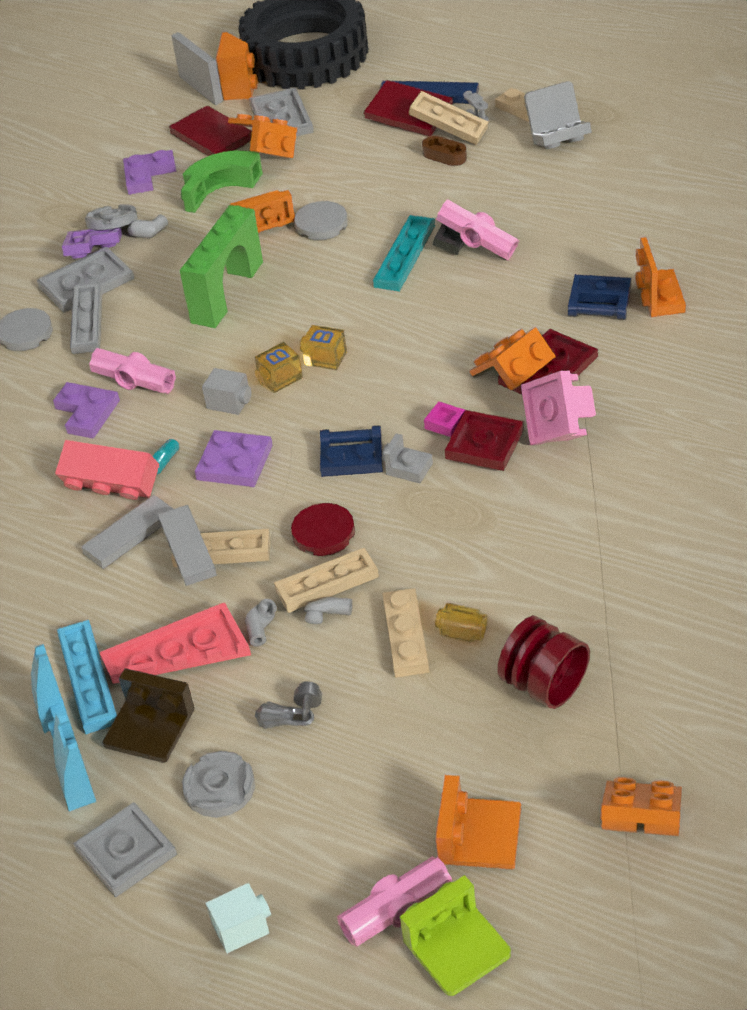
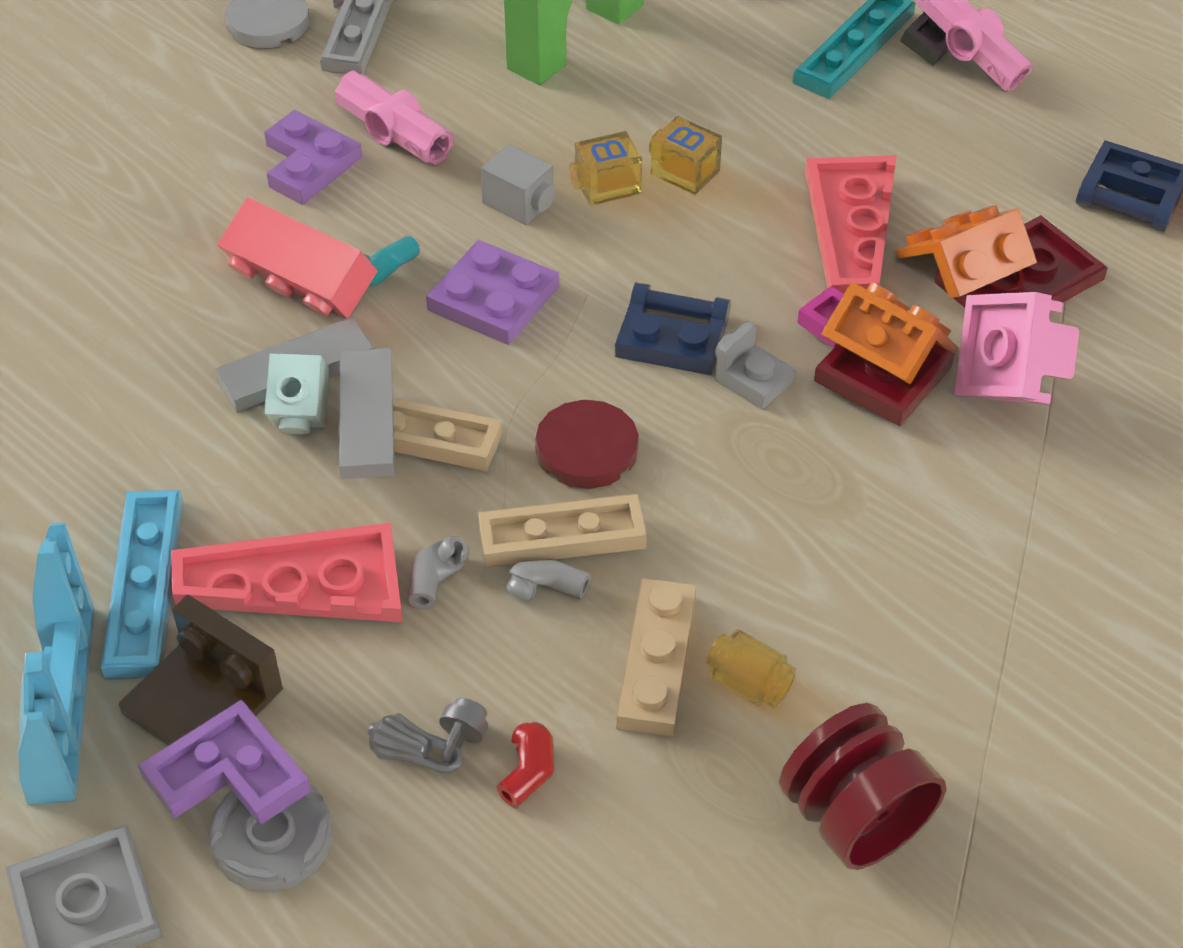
camera: 10 degrees right, 5 degrees up
none -> medium lavender plate [138,700,311,825]
none -> light aqua brick [265,353,329,434]
none -> red arm [496,722,555,808]
none -> coral wing [805,155,897,294]
none -> orange bracket [821,282,959,384]

